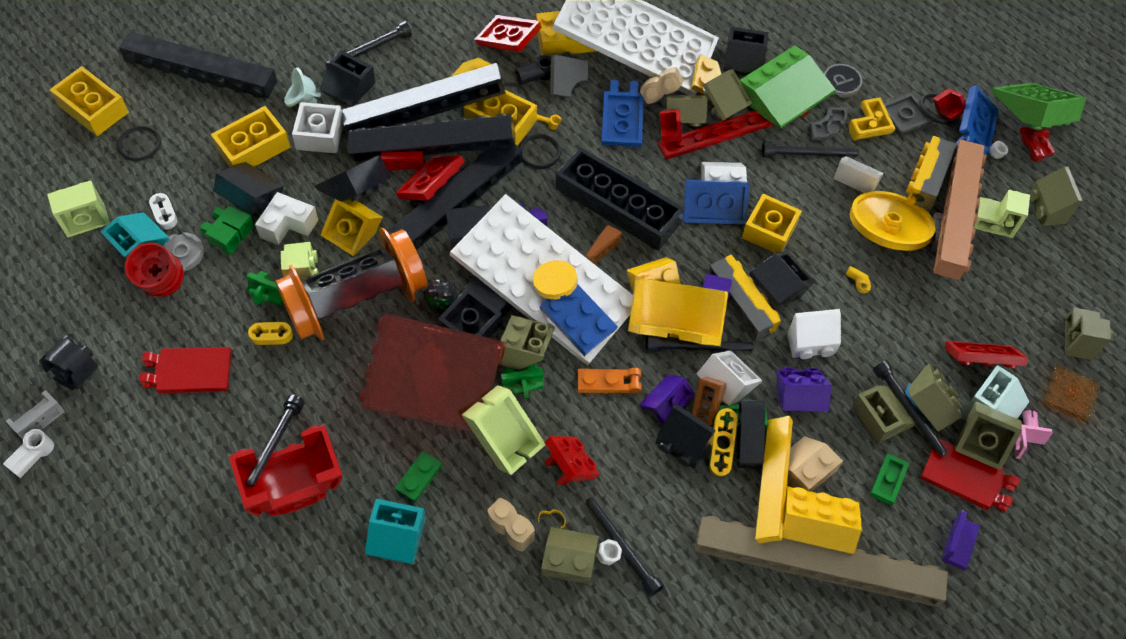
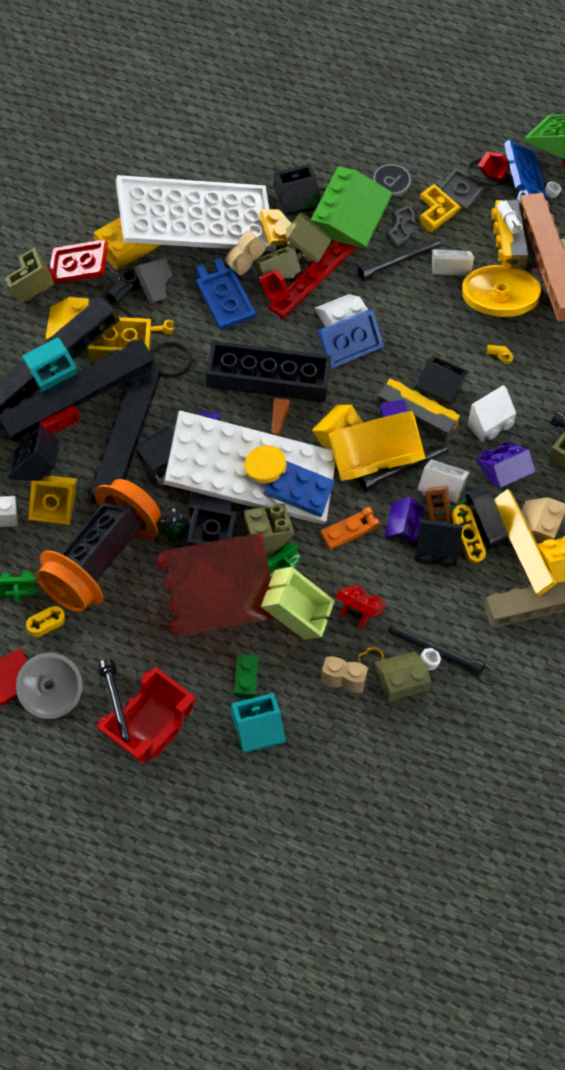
camera: 30 degrees left, 0 degrees up
yellowish green brick [281,242,318,280] -> none
red plate [396,155,465,201] -> none
yellow brick [742,194,802,253] -> none
none -> olive brick [5,247,54,304]
none -> light grey dish [16,653,82,719]
none -> teal slope [22,337,78,392]
none -> white axle [497,201,523,234]

